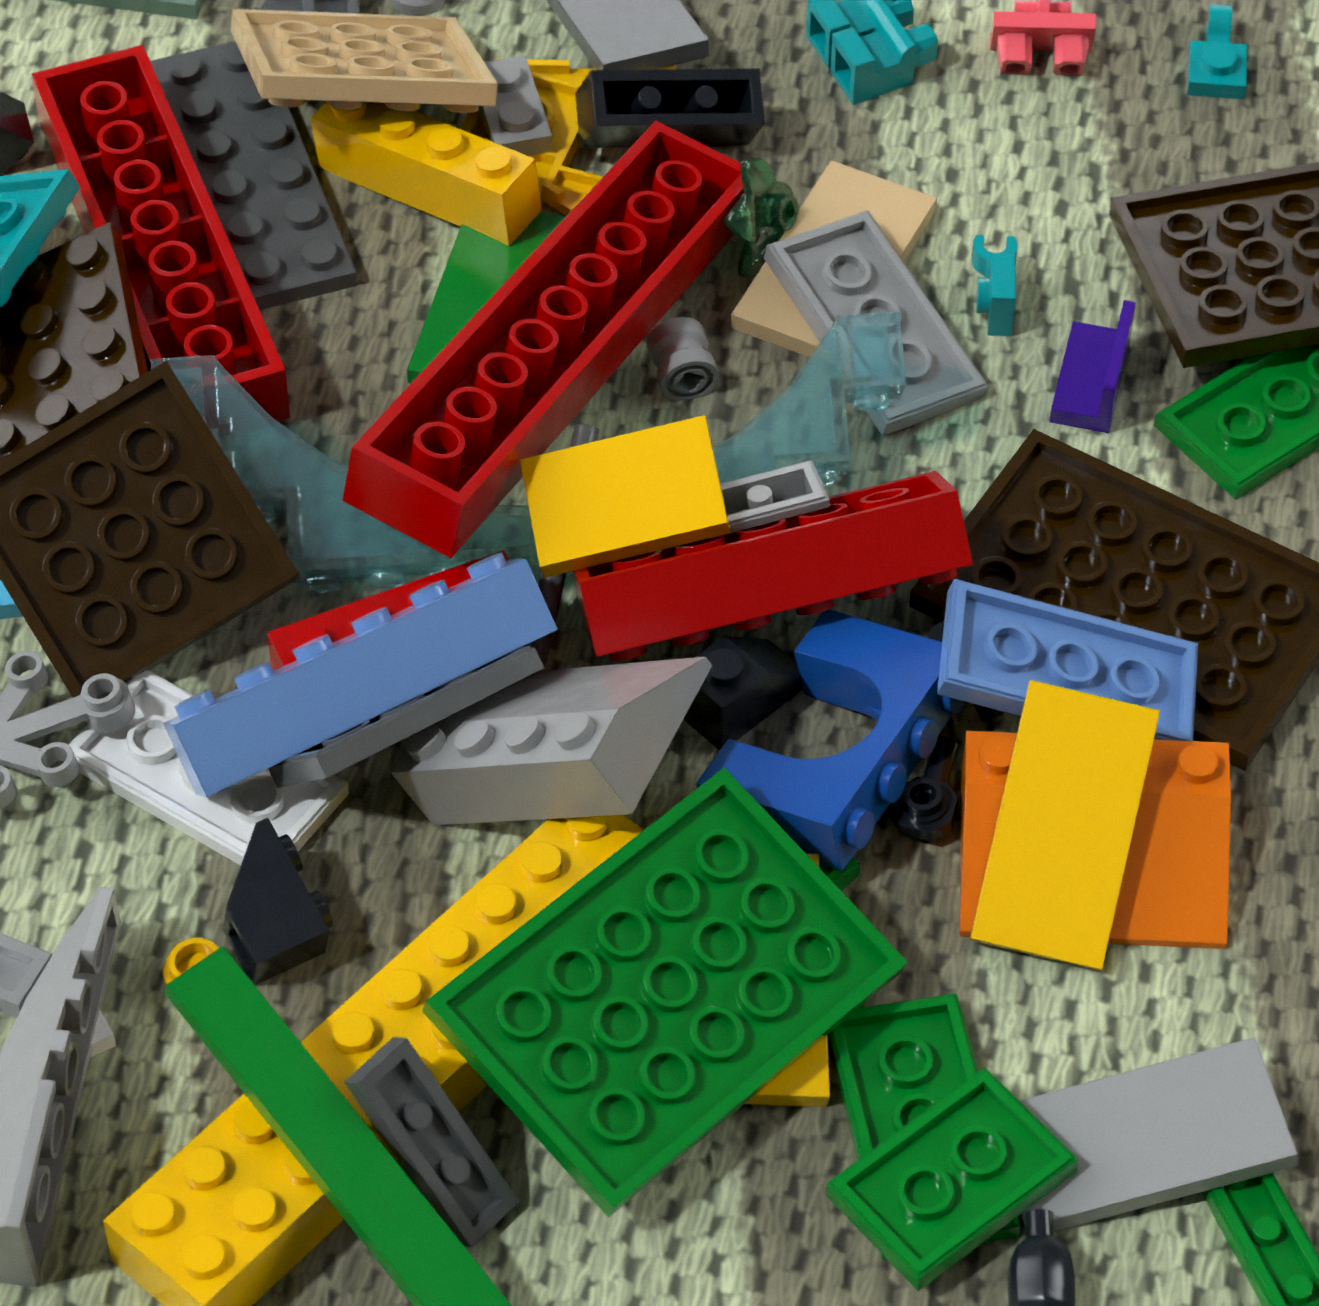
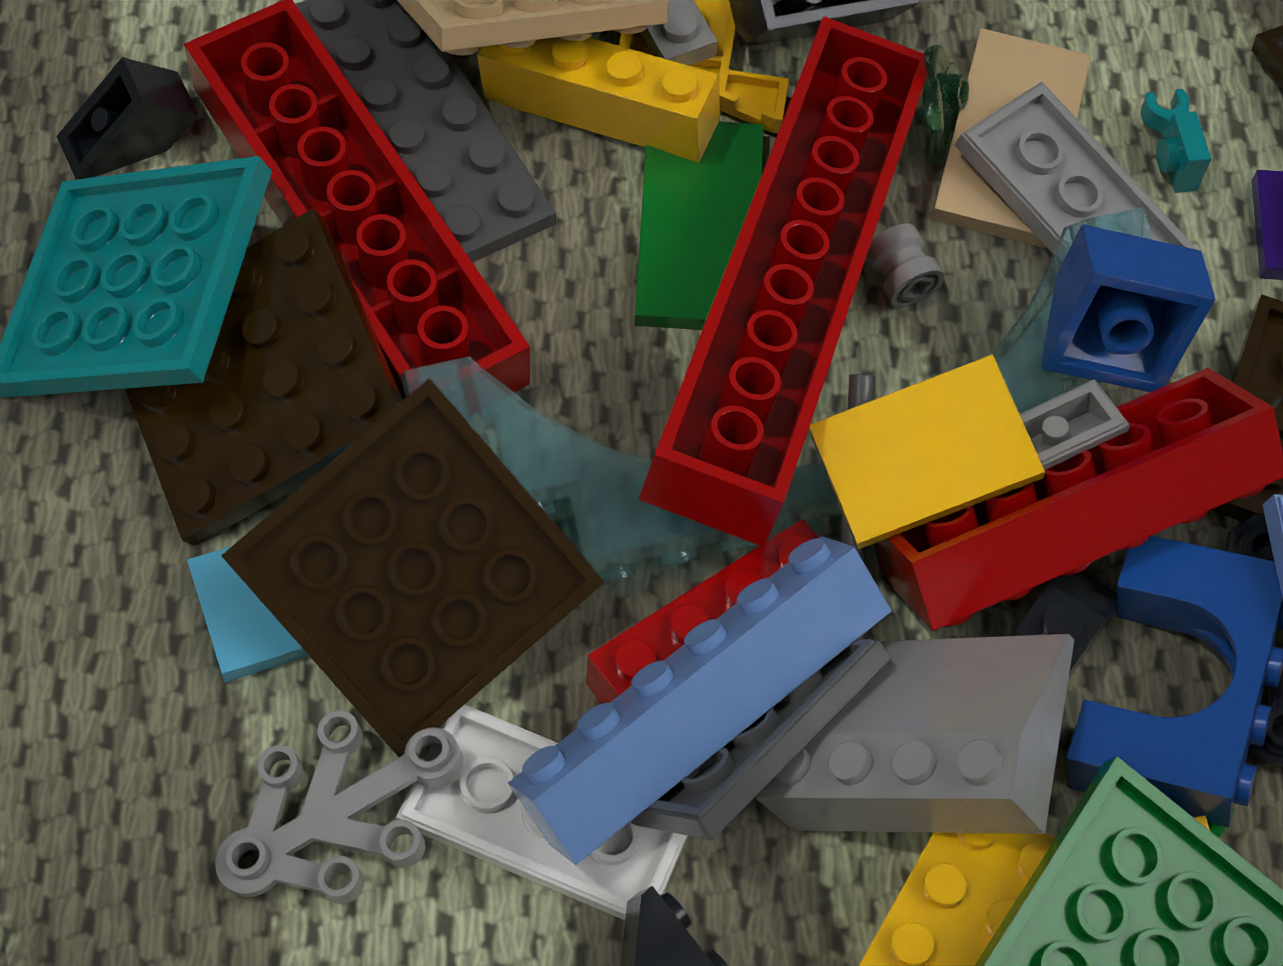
camera: 15 degrees left, 10 degrees up
none -> blue slope [1041,224,1216,392]

